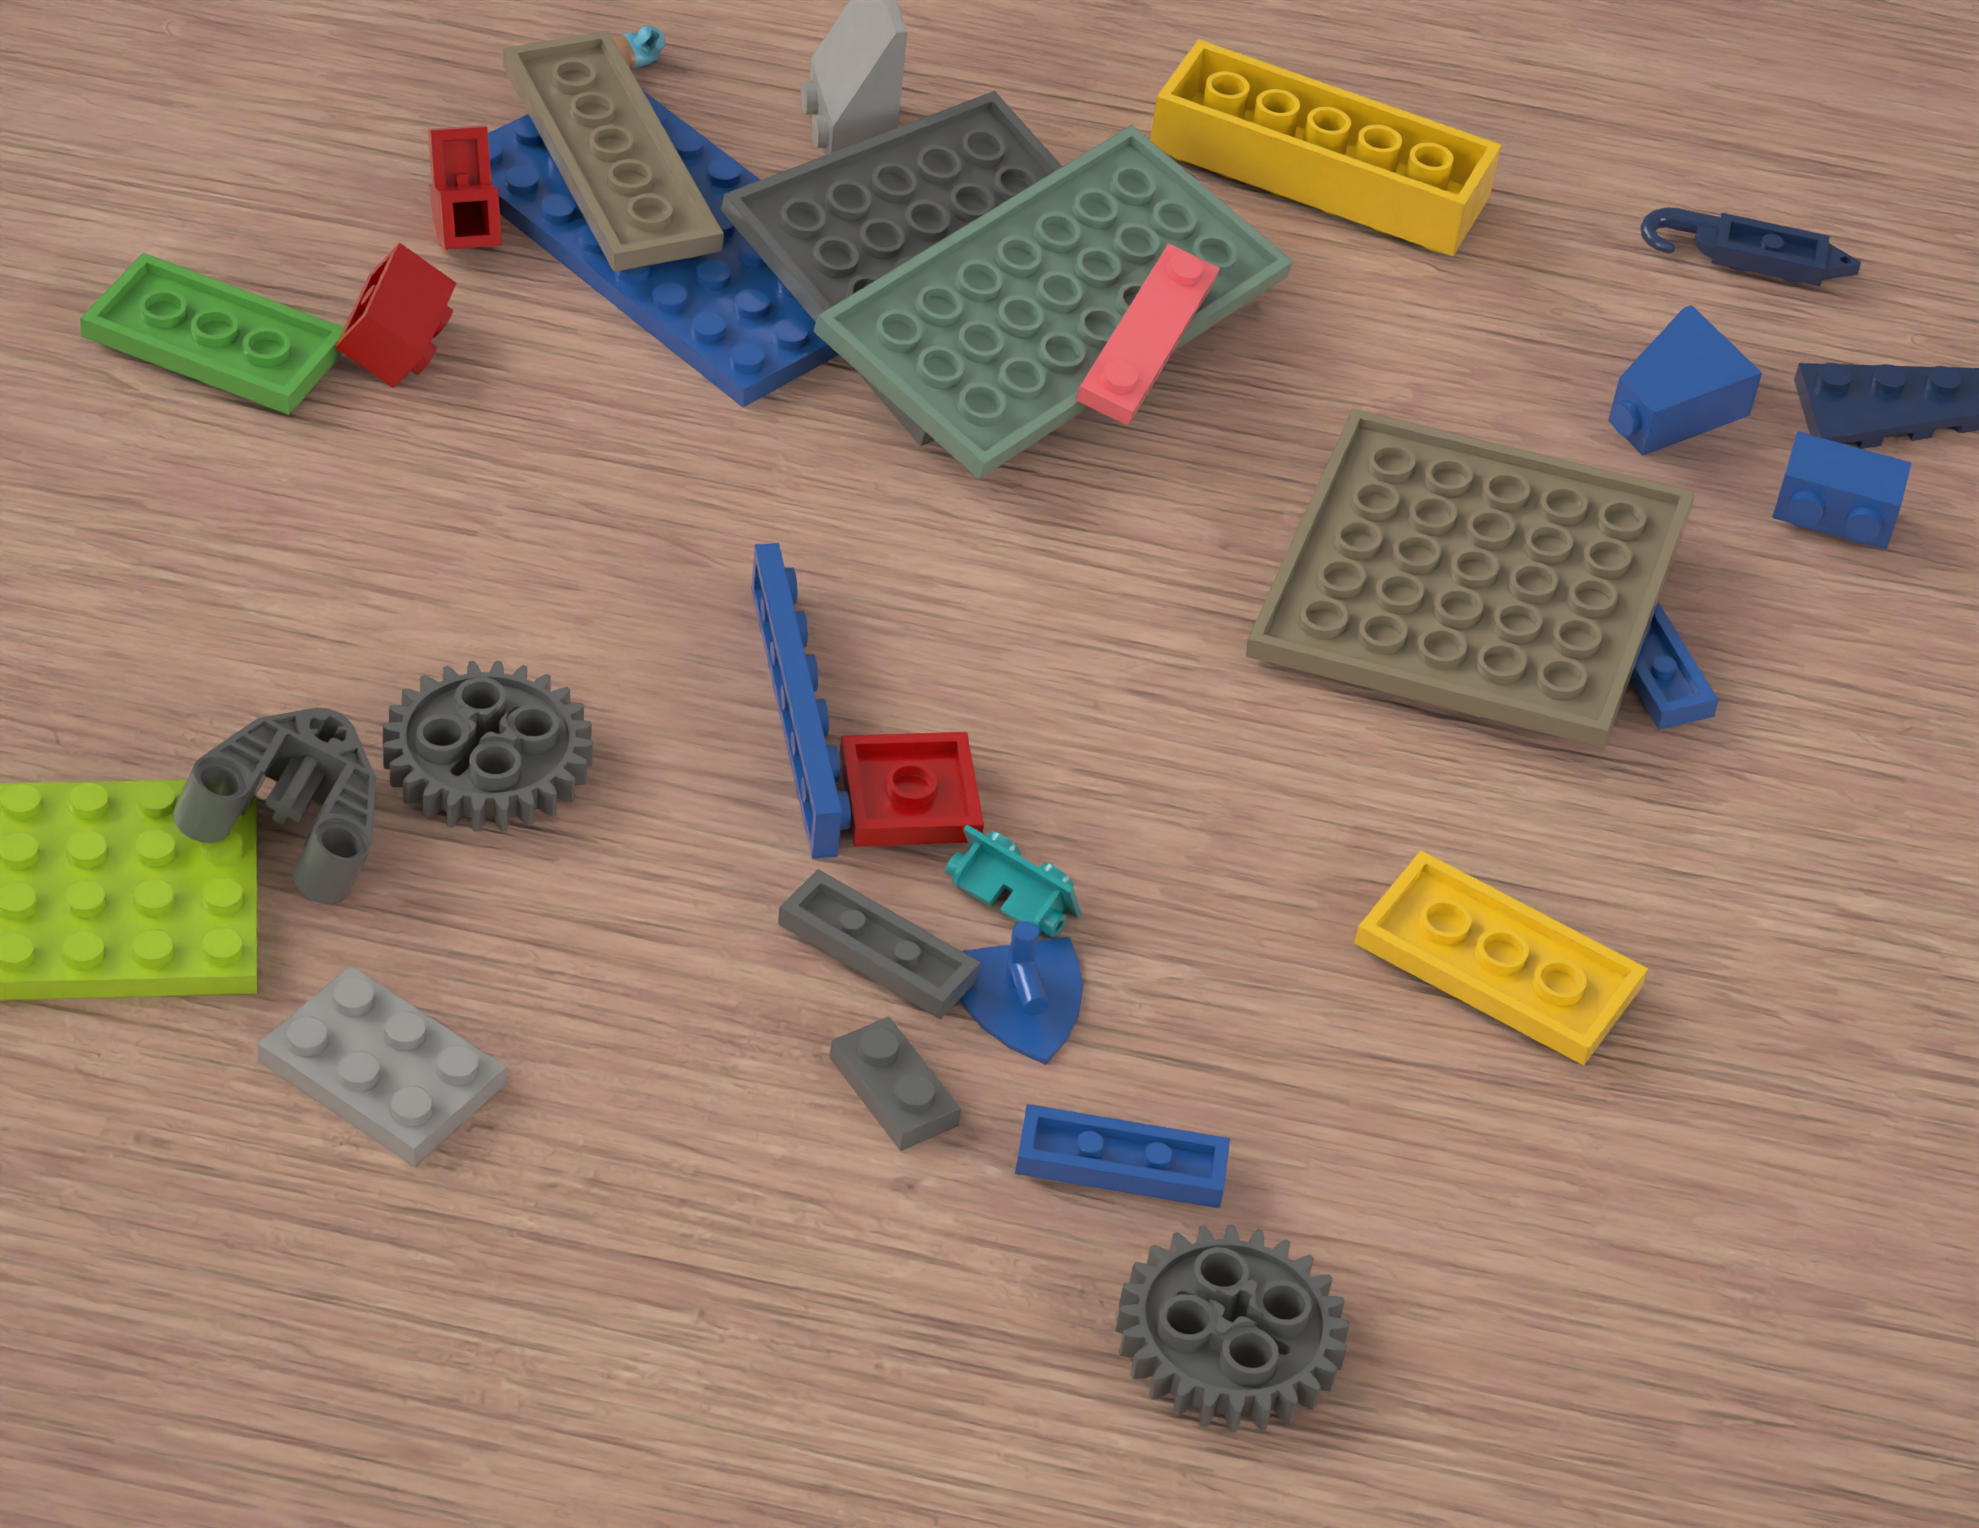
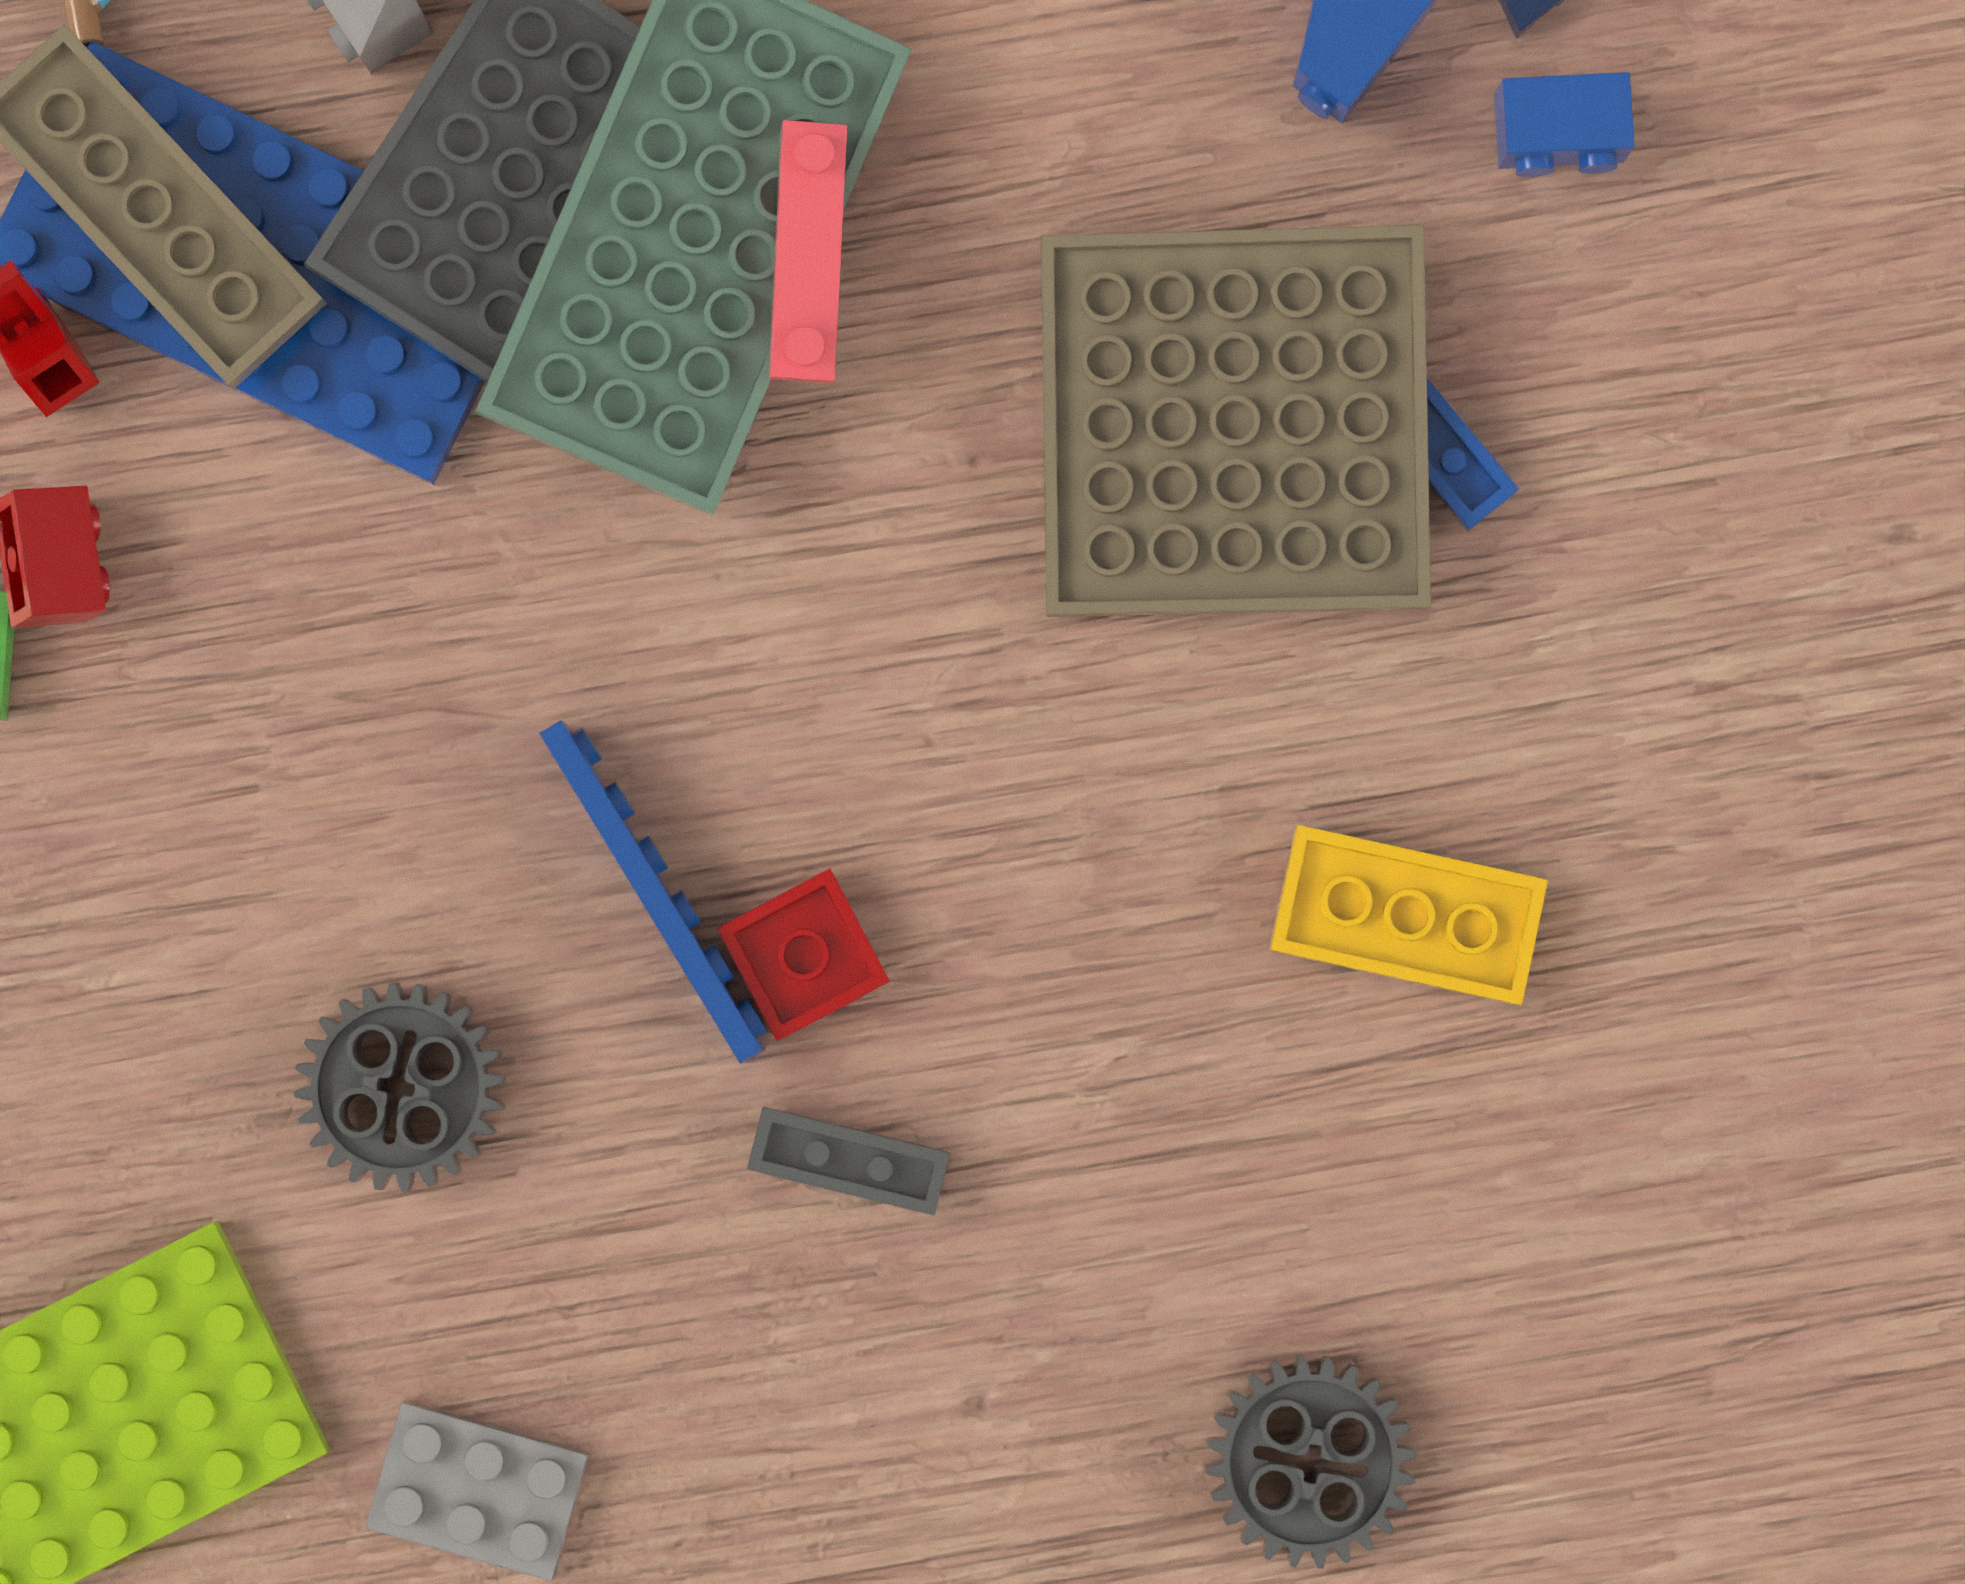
camera: 15 degrees left, 40 degrees up
dark grey connector [173,707,376,904] -> none
dark grey plate [830,1016,961,1151] -> none
teal hinge [945,825,1081,938] -> none
blue shield [960,921,1083,1065] -> none
blue plate [1015,1104,1230,1208] -> none

